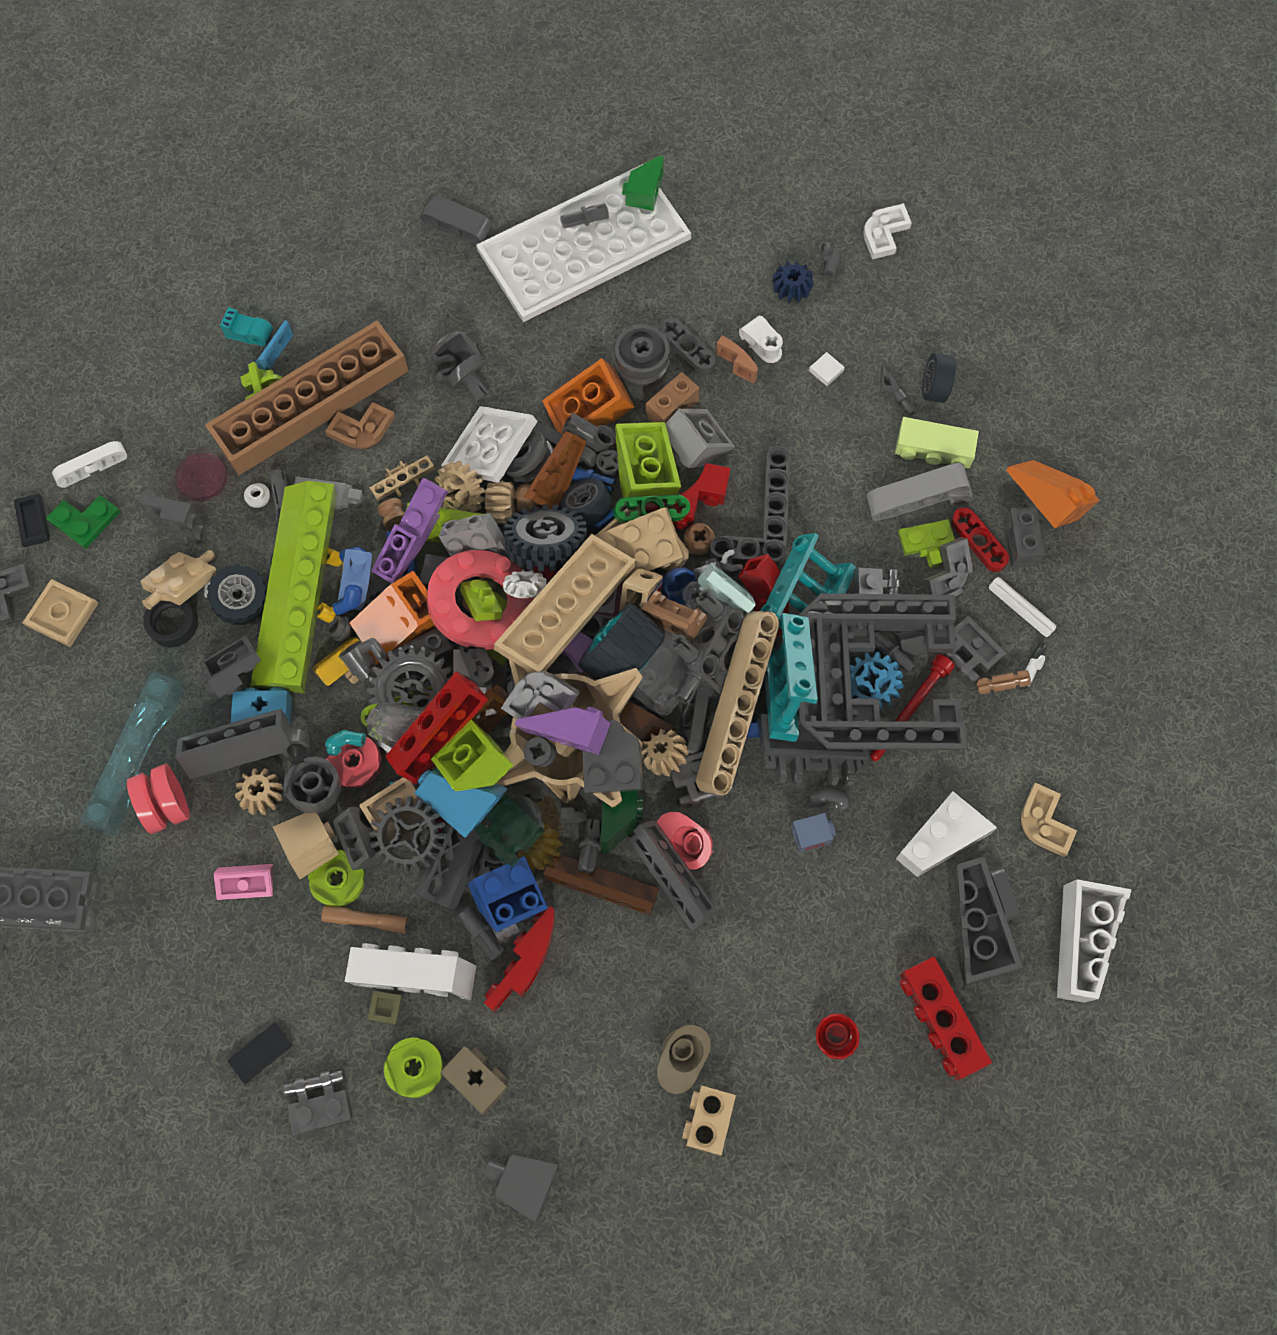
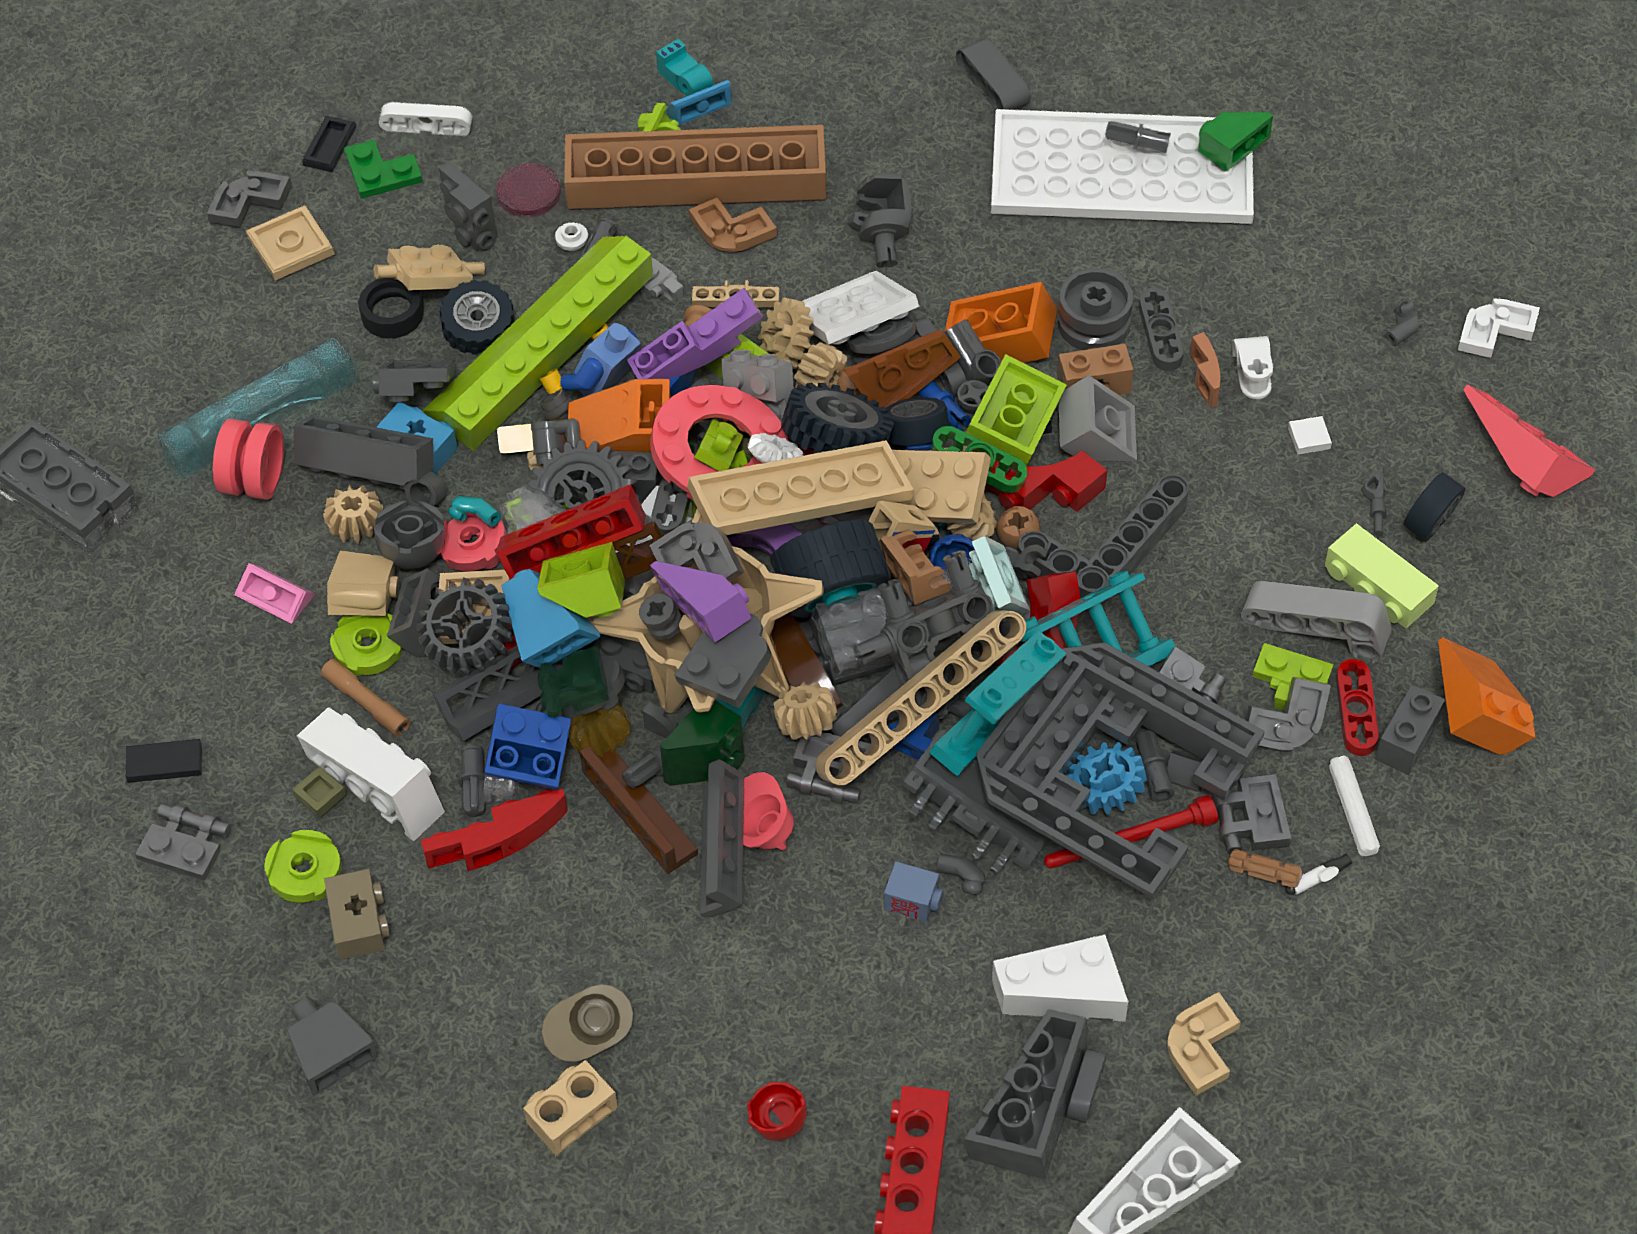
camera: 35 degrees right, 15 degrees down
dark blue gear [772,261,814,304] -> none
none -> coral wedge [1463,384,1595,497]

